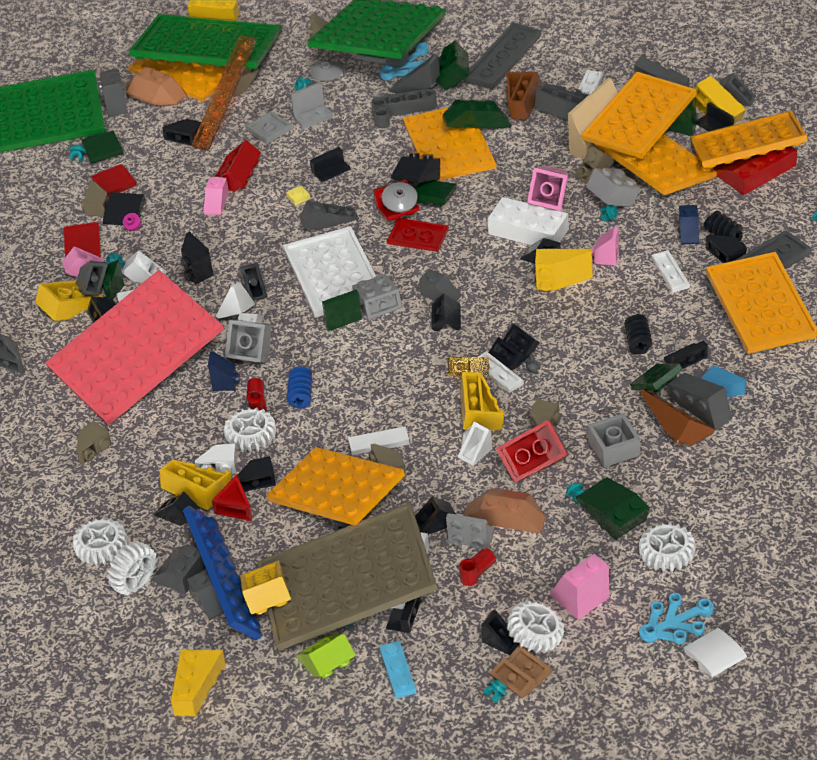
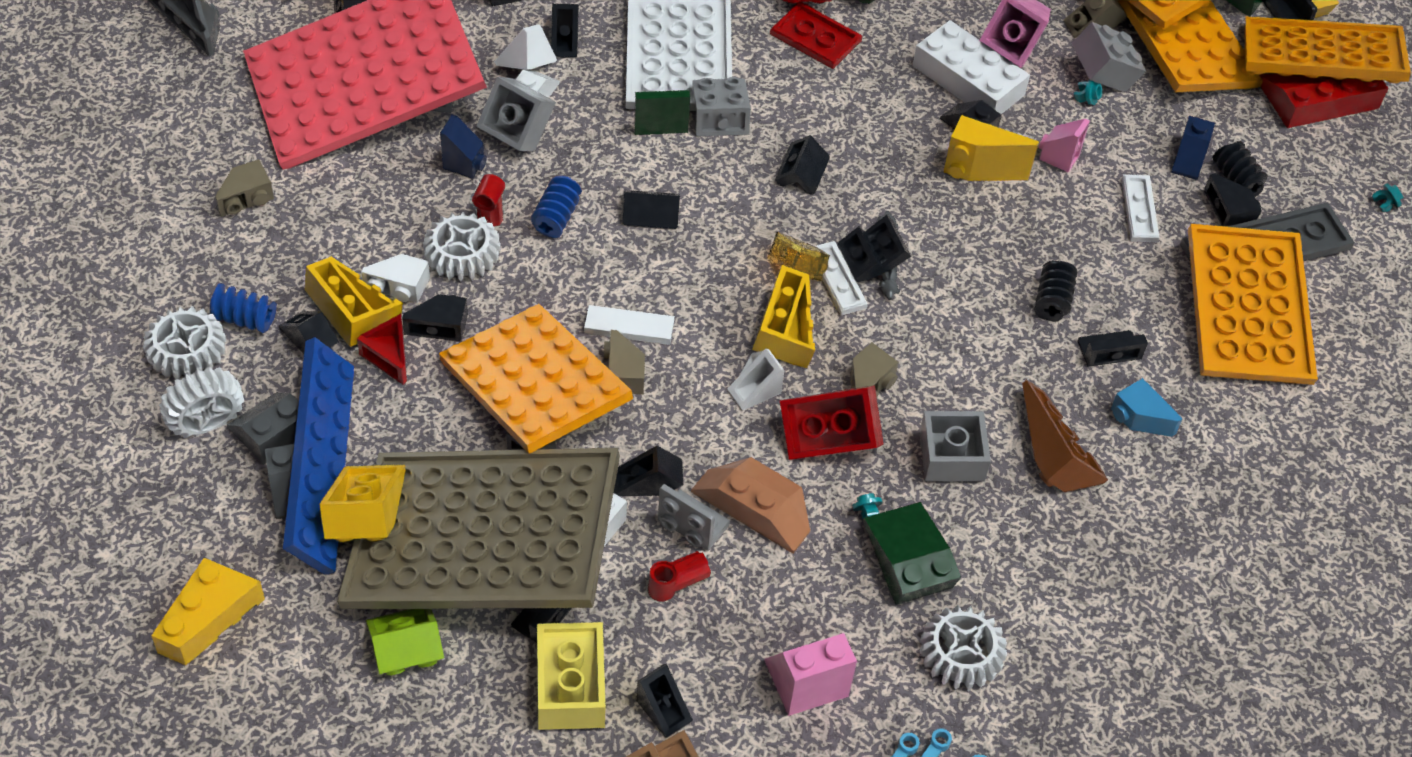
camera: 10 degrees right, 10 degrees up
medium azure plate [379,641,416,699] -> none
dark grey slope [419,269,462,301] -> none
white gear [507,600,564,654] -> none
dark green tile [630,363,682,392] -> none
dark grey wedge [668,373,732,431] -> none
none -> blue piece [210,283,277,333]
none -> light yellow slope [537,622,606,730]
none -> black panel [622,190,680,229]

